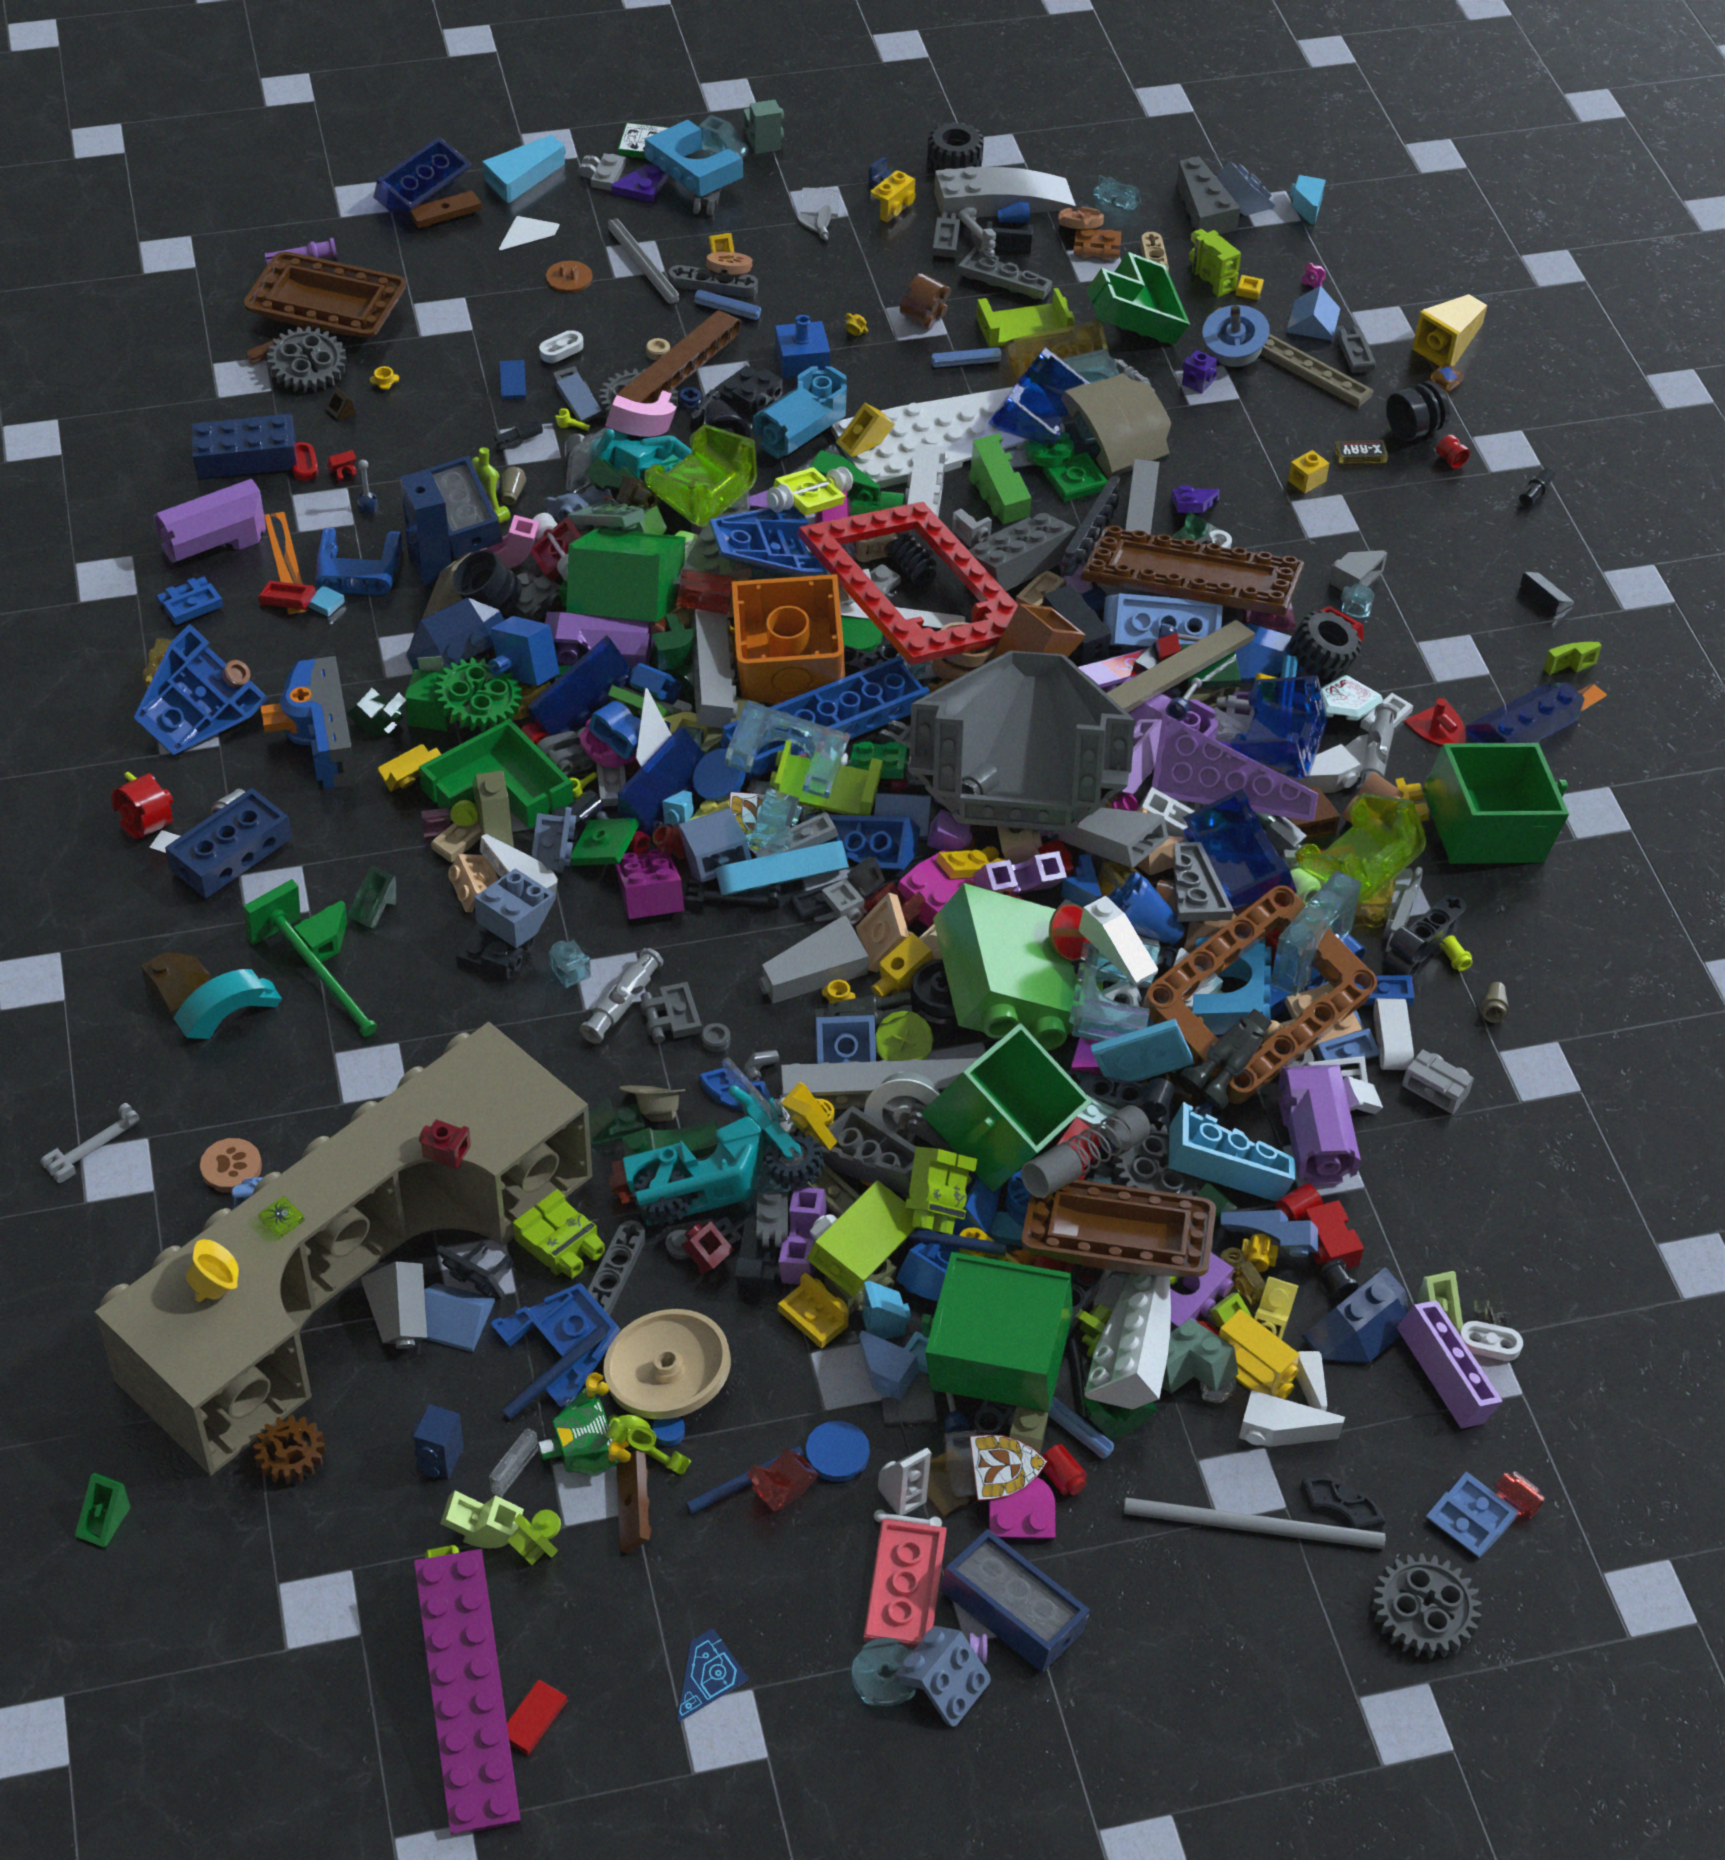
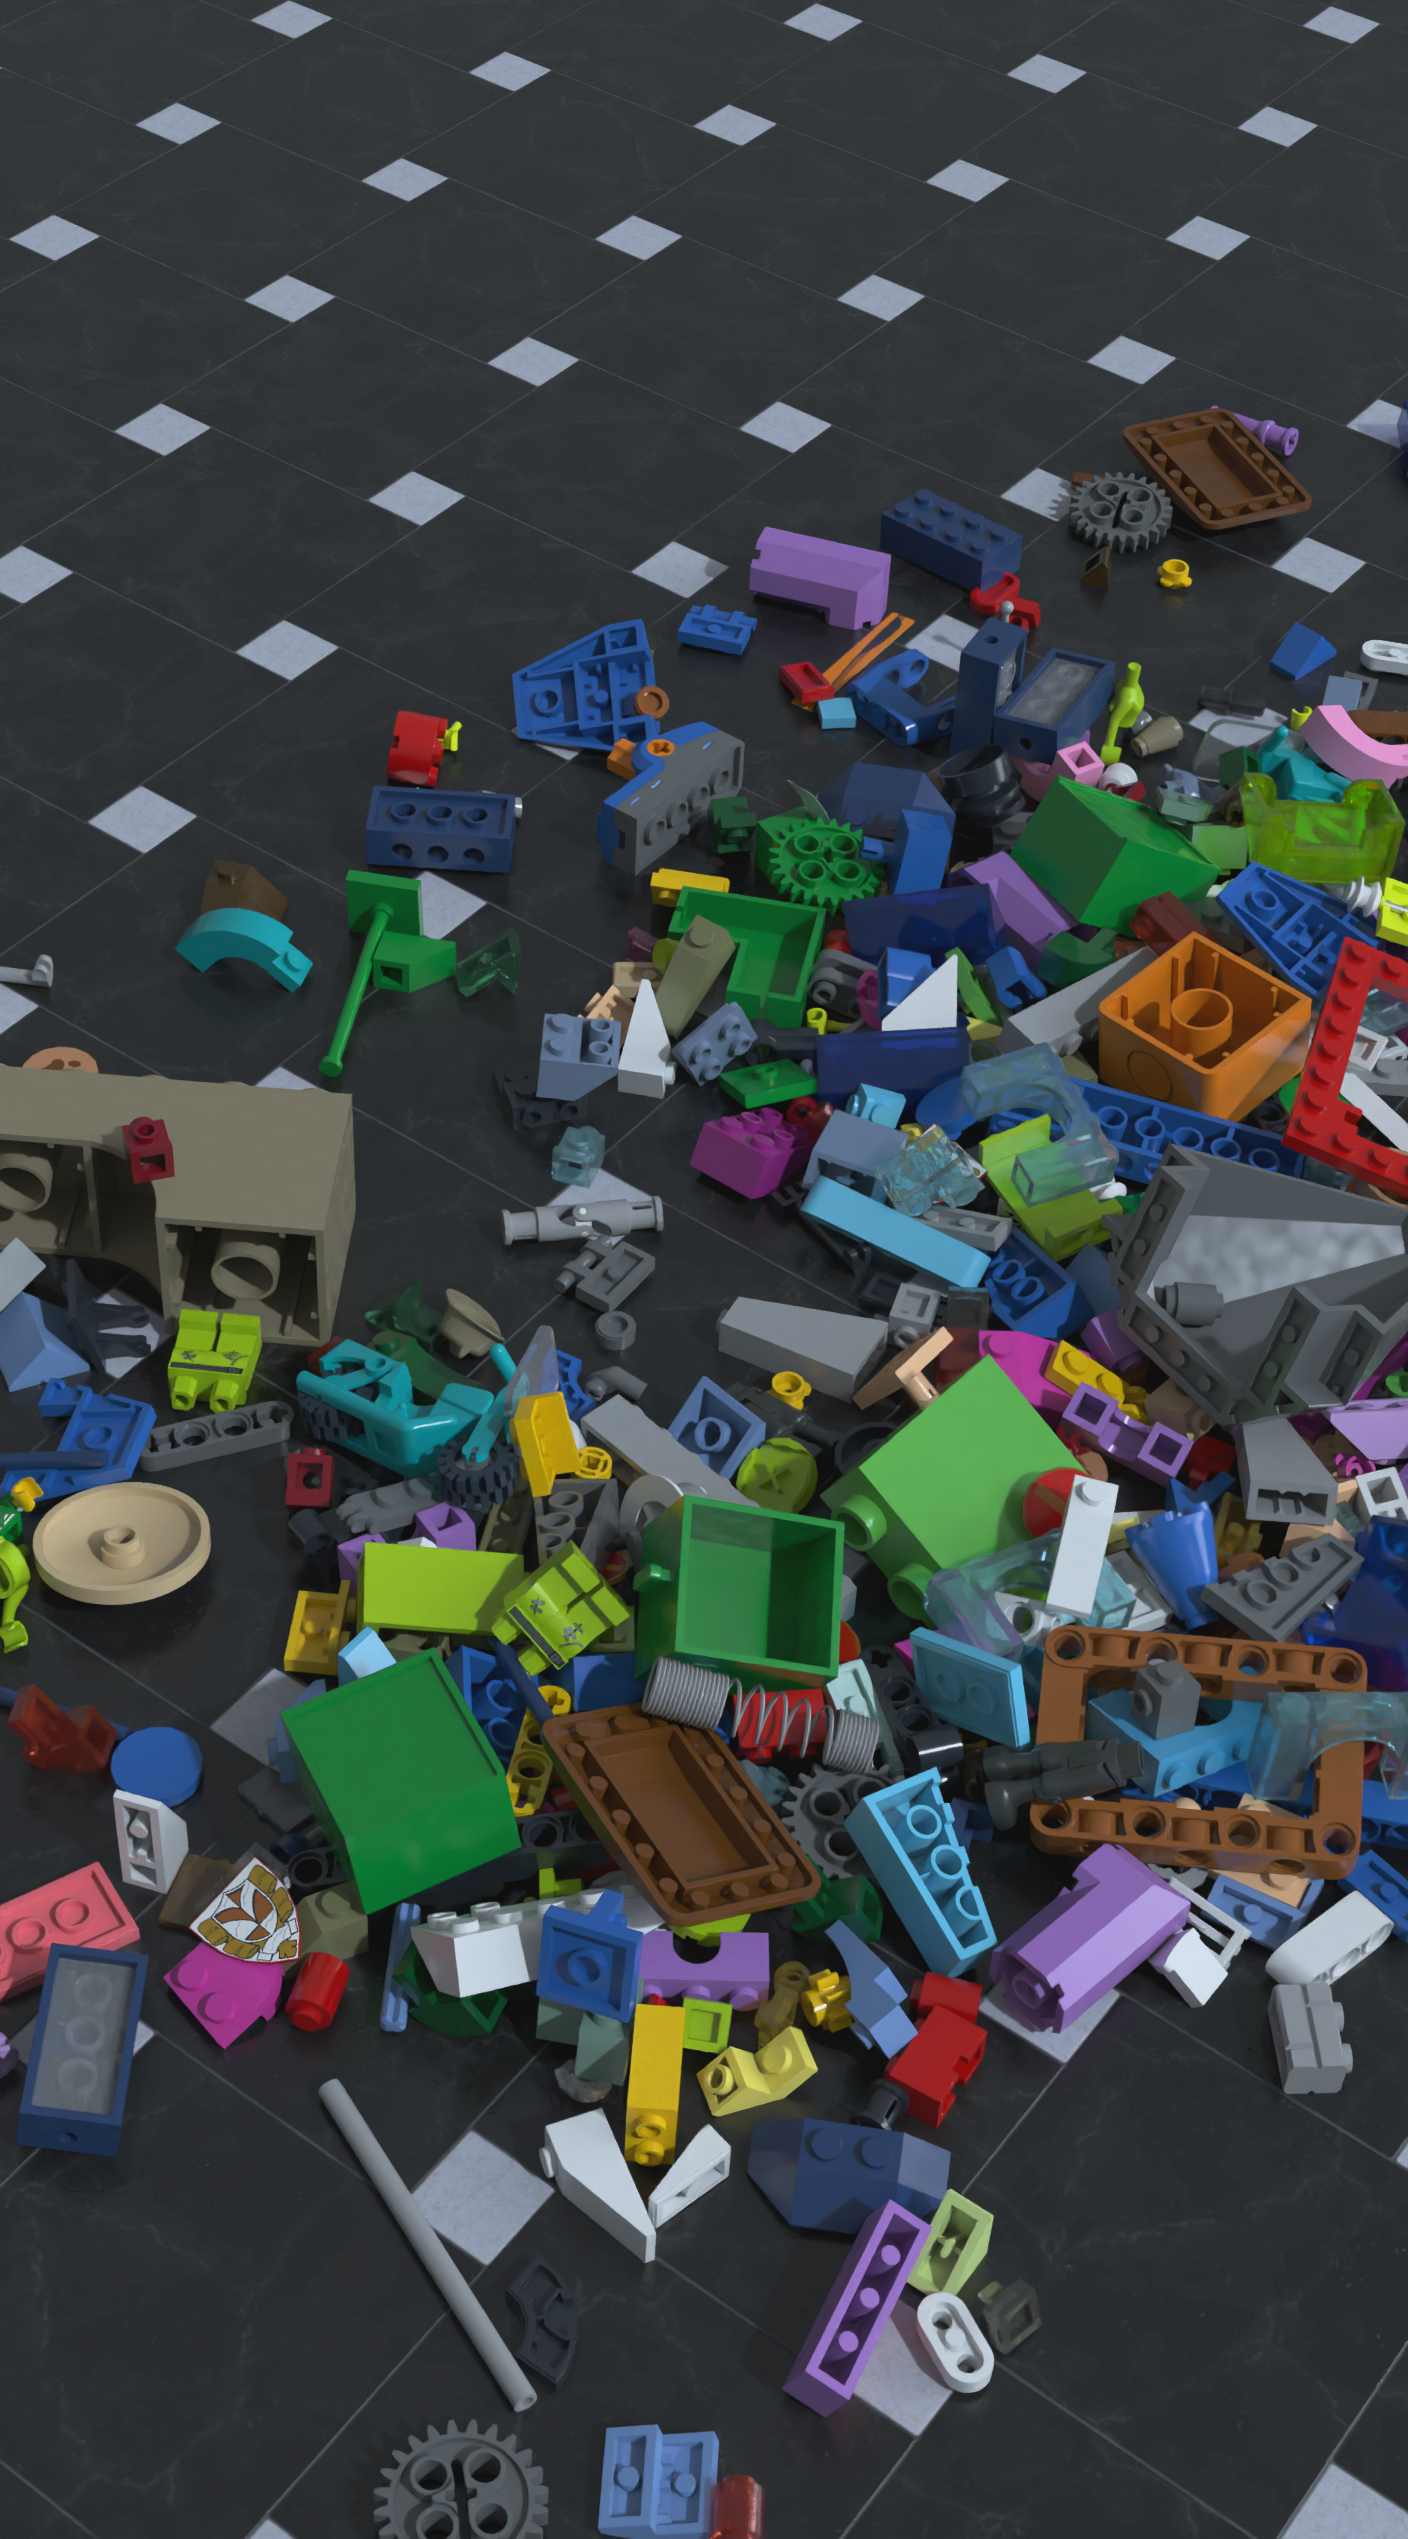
camera: 50 degrees right, 5 degrees down
blue tile [652,1417,685,1447] -> none
yellow torso [871,933,933,998] -> none
white hinge [874,1509,942,1527] -> none
none -> blue bracket [536,1889,644,2023]
none -> dark grey brick [1130,1660,1201,1740]

